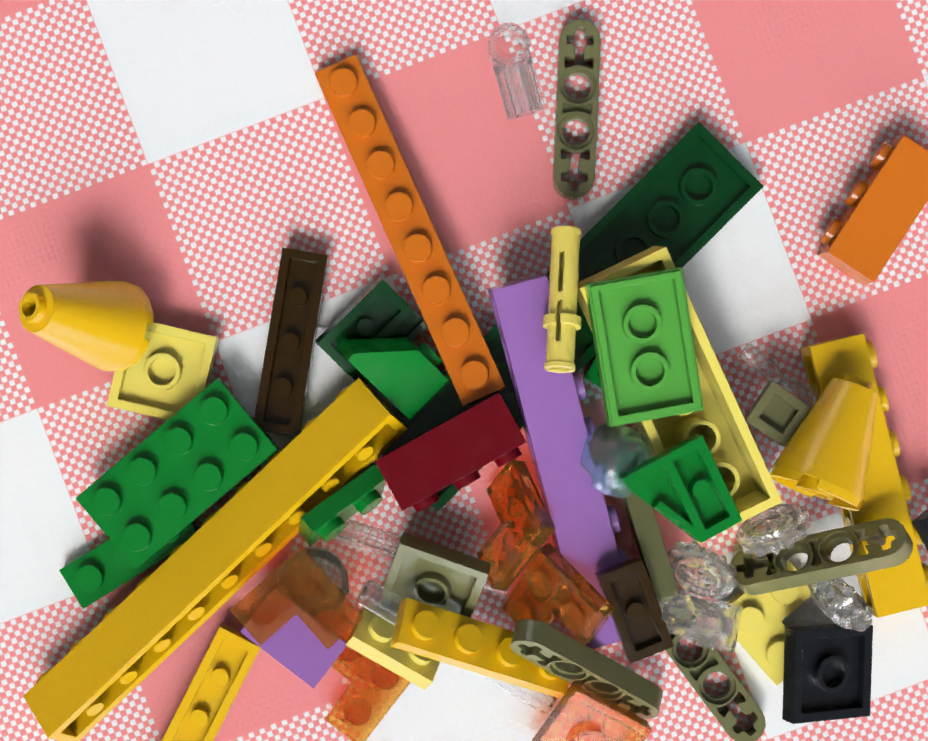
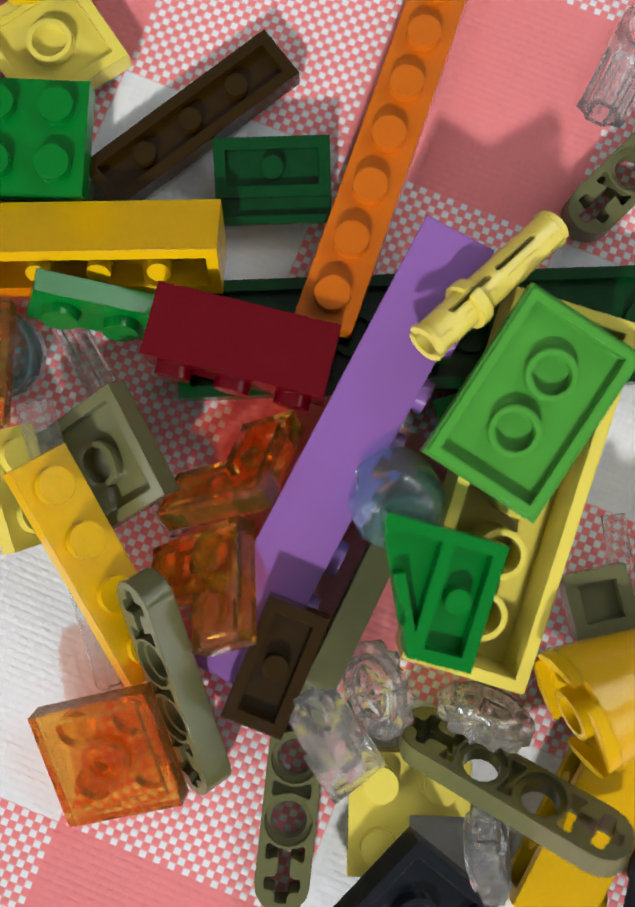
camera: 40 degrees right, 5 degrees down
green slope [336,337,449,420] -> none

